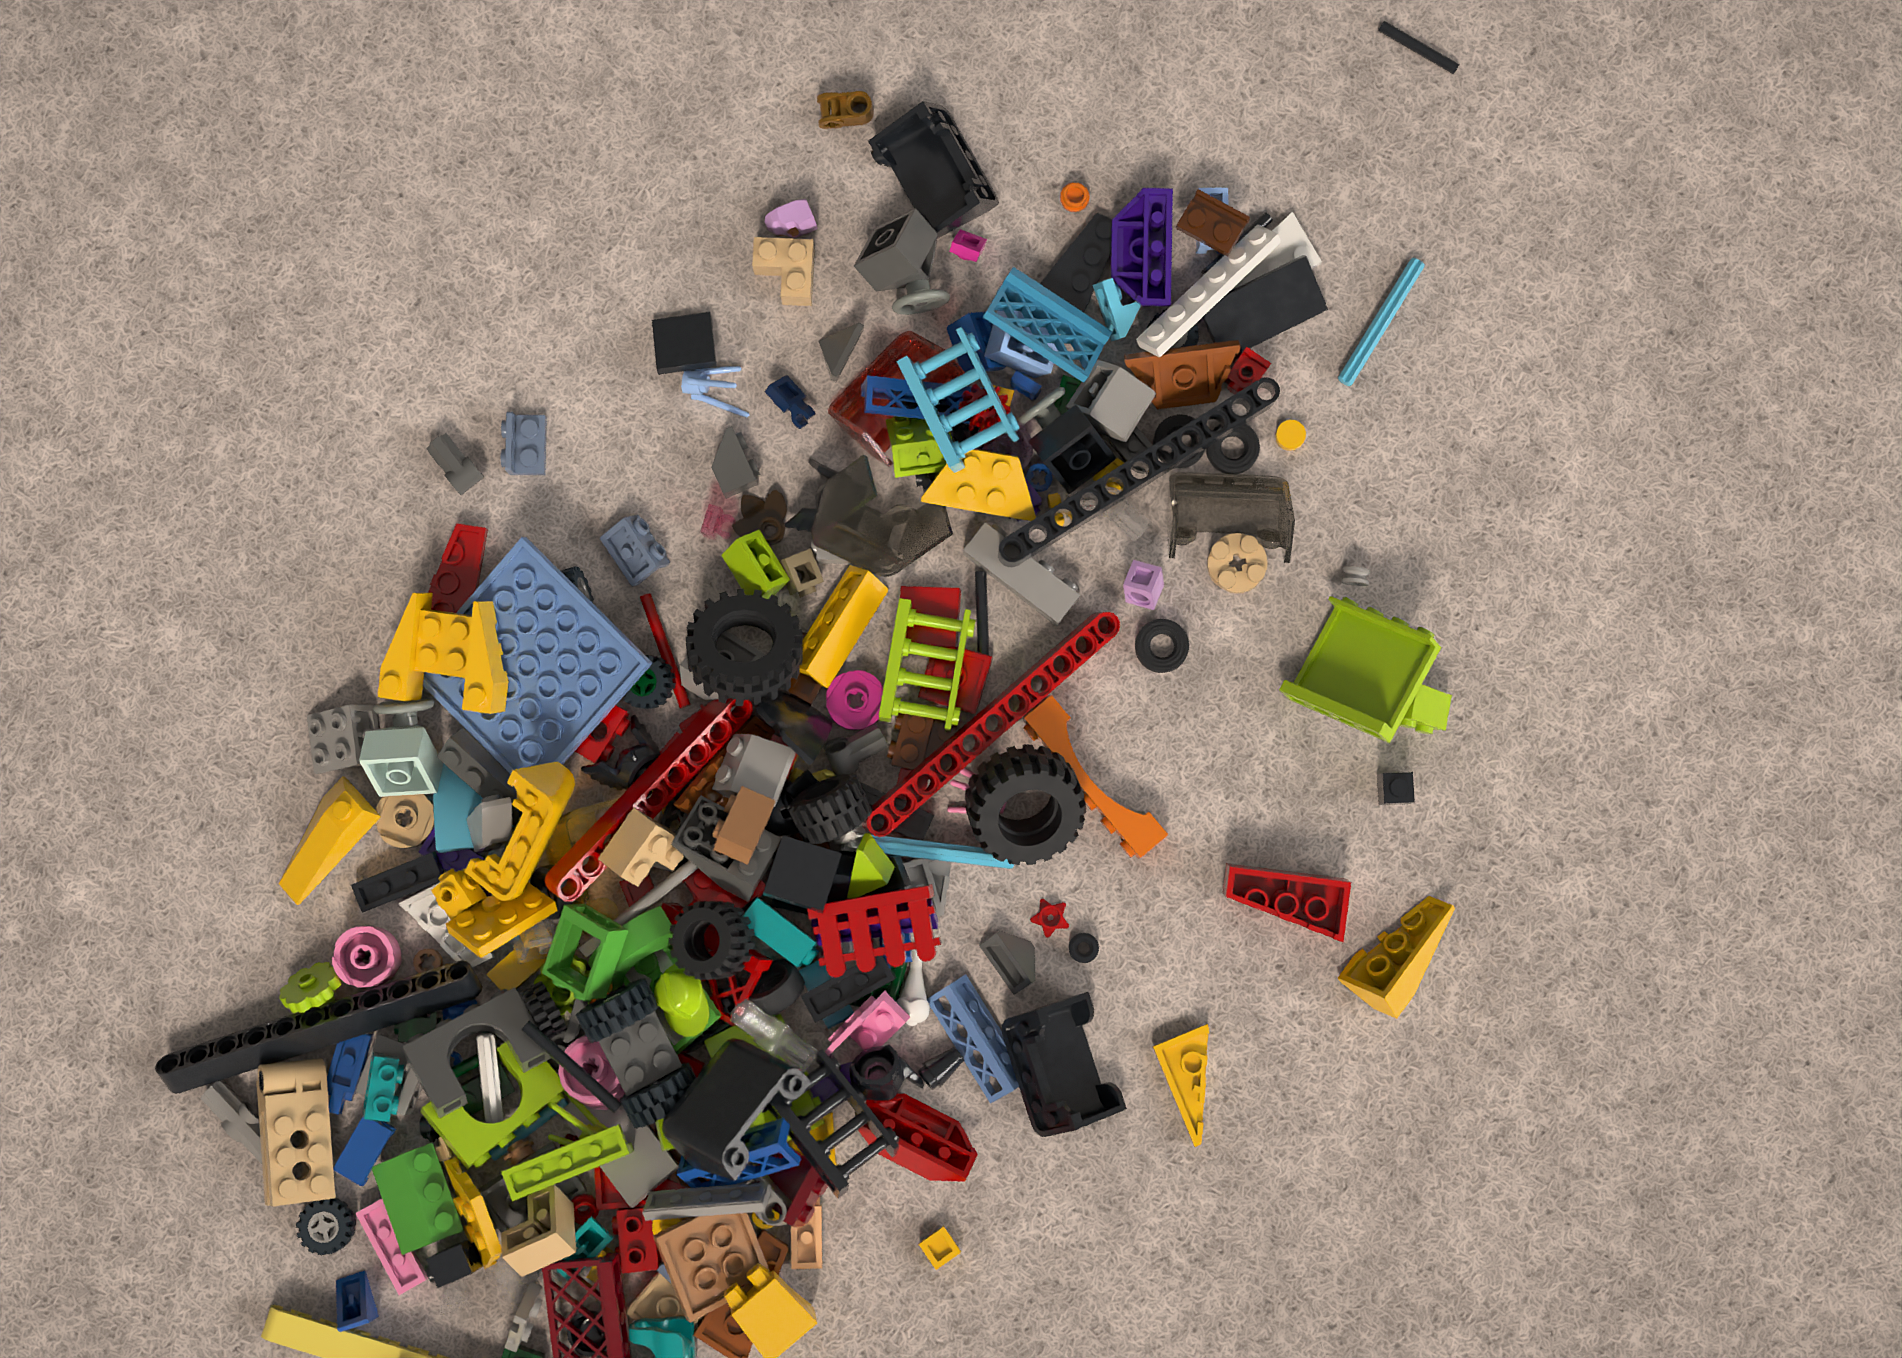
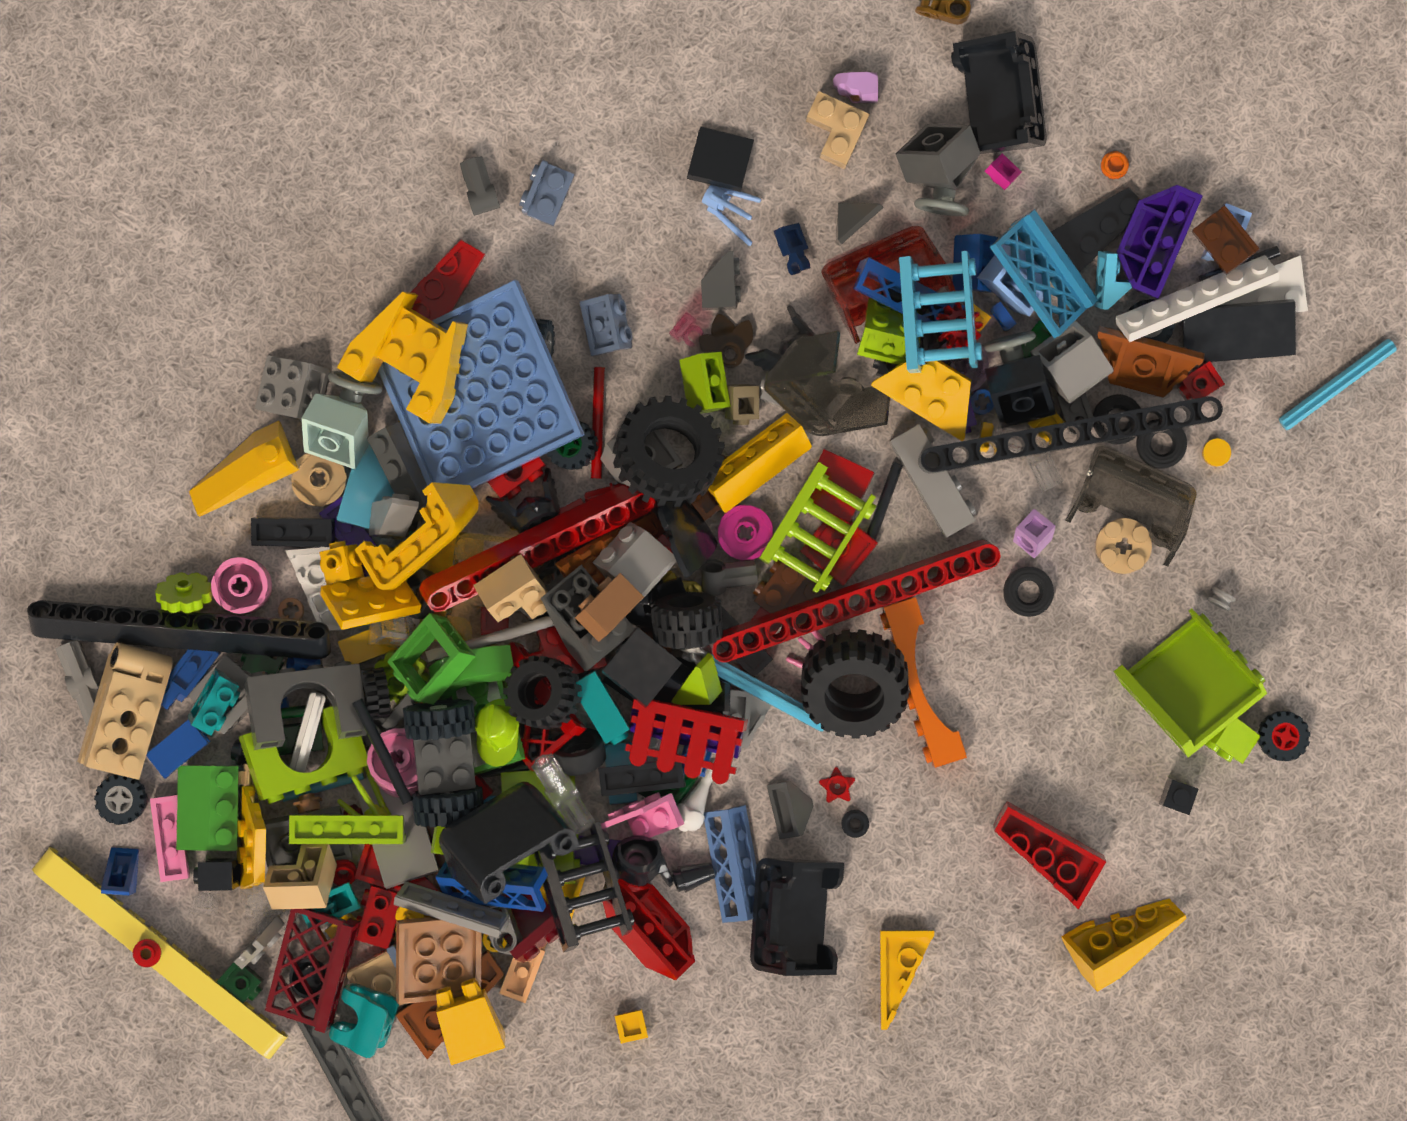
camera: 20 degrees right, 5 degrees up
none -> black wheel [1257,711,1311,762]

